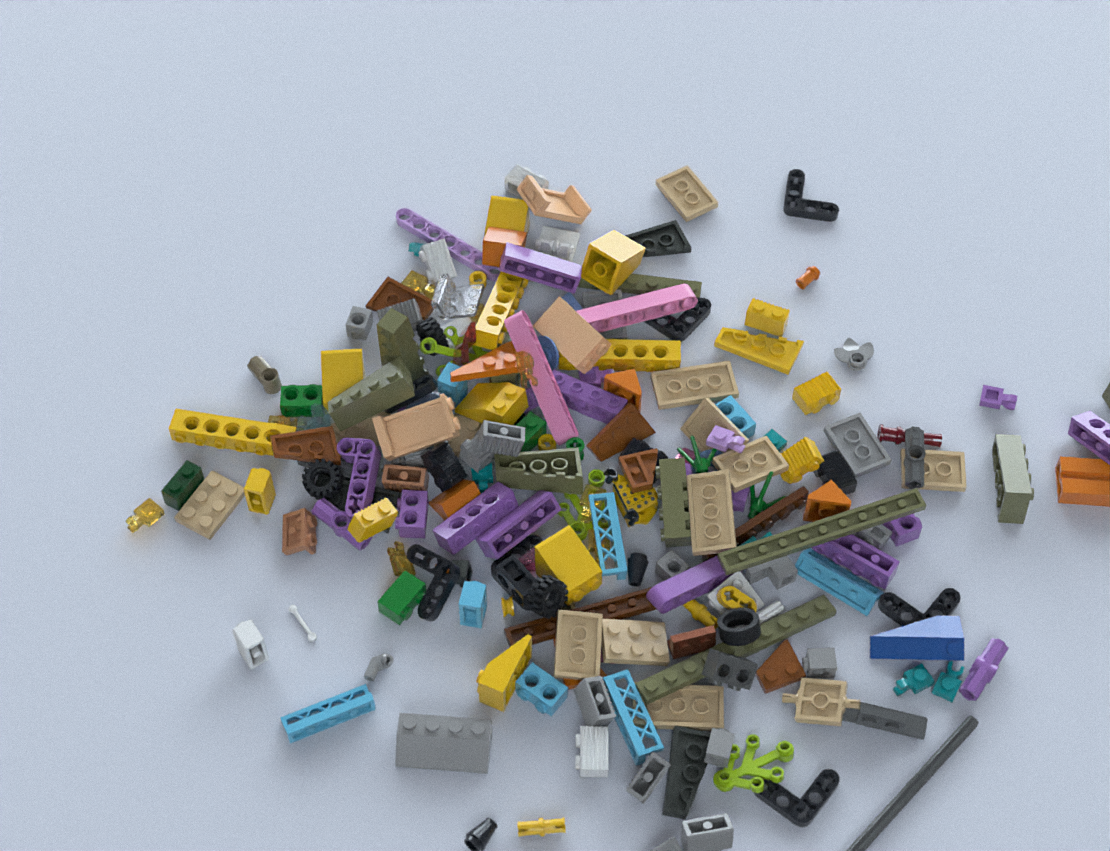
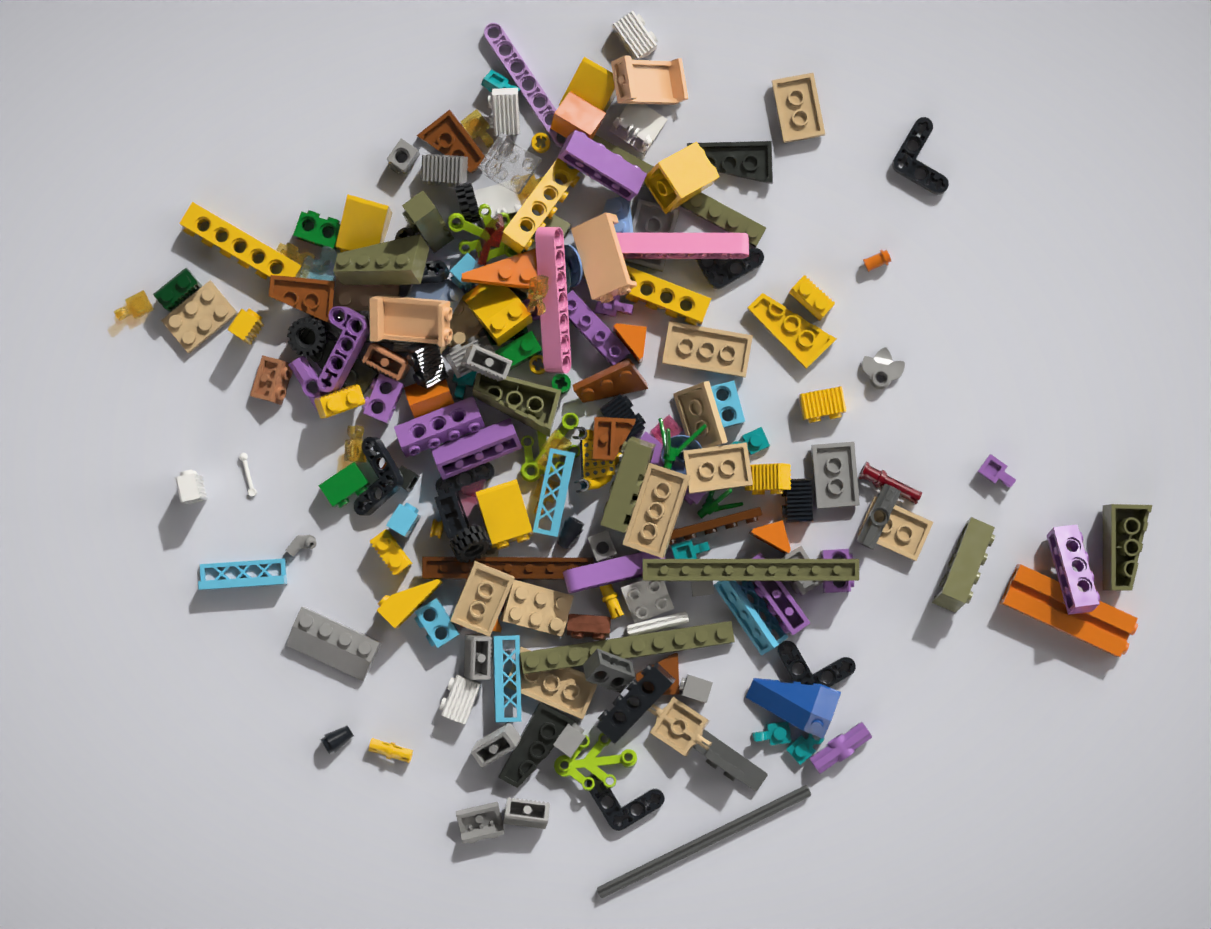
camera: 20 degrees right, 30 degrees up
dark tan piece [247,356,282,394] -> none
lavender plate [706,425,745,453] -> none
yellow beam [717,586,757,612] -> none
black tyre [717,608,761,646] -> none
none -> yellow brick [370,529,413,575]
none -> black brick [596,662,676,744]

